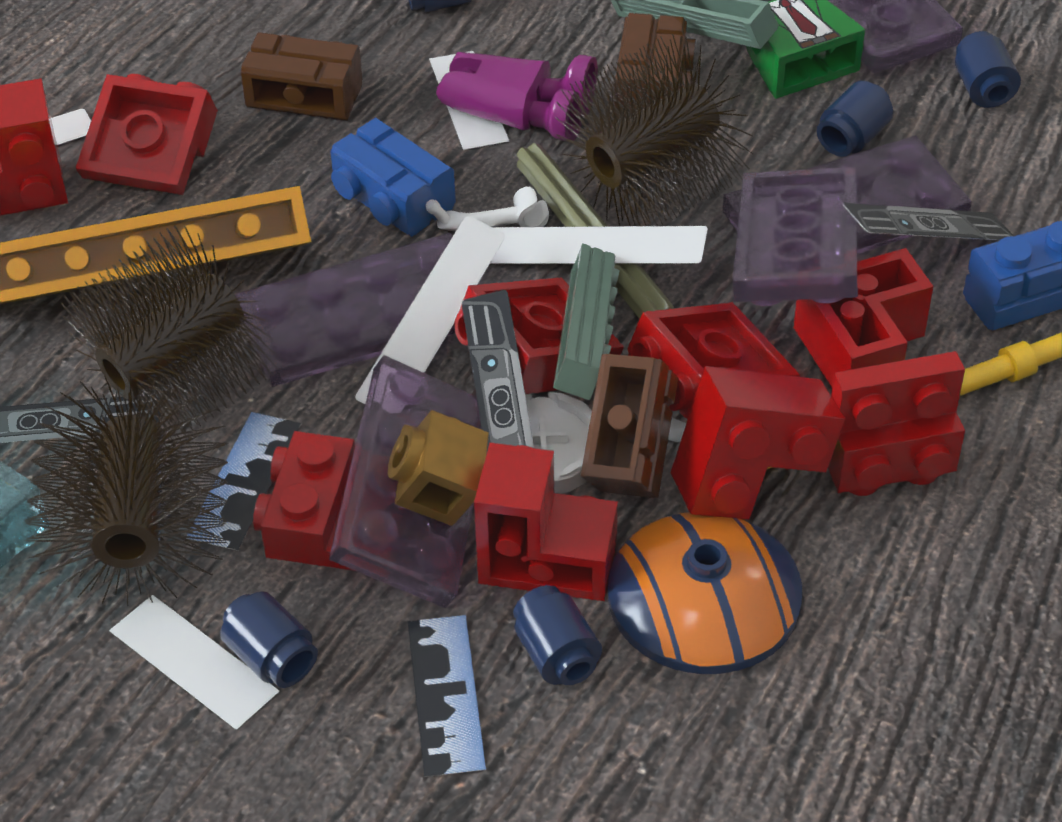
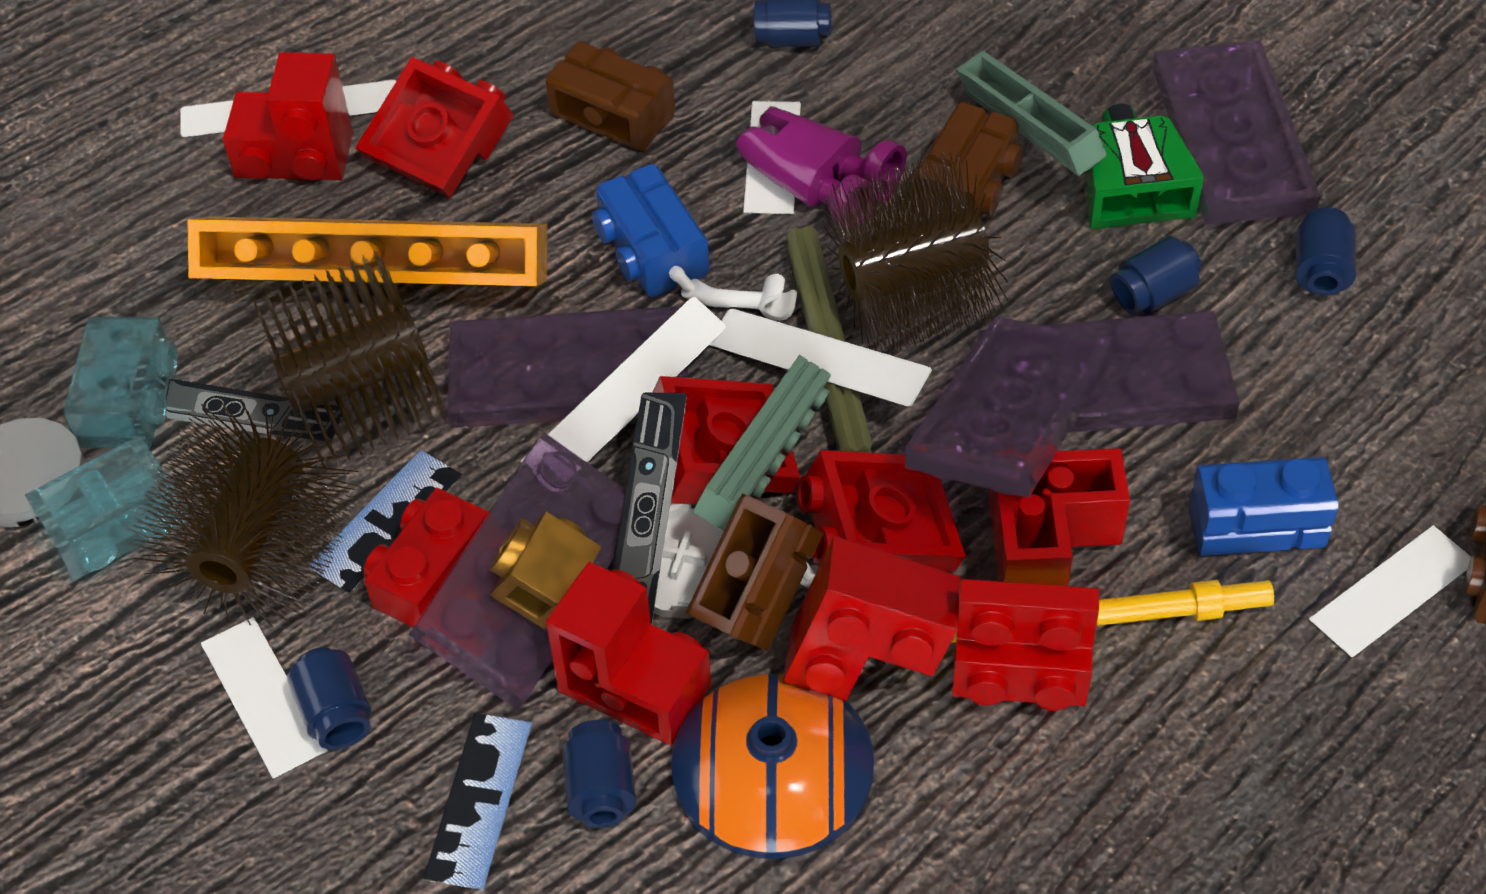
camera: 20 degrees right, 5 degrees up
sticker [843,203,1014,240] -> none

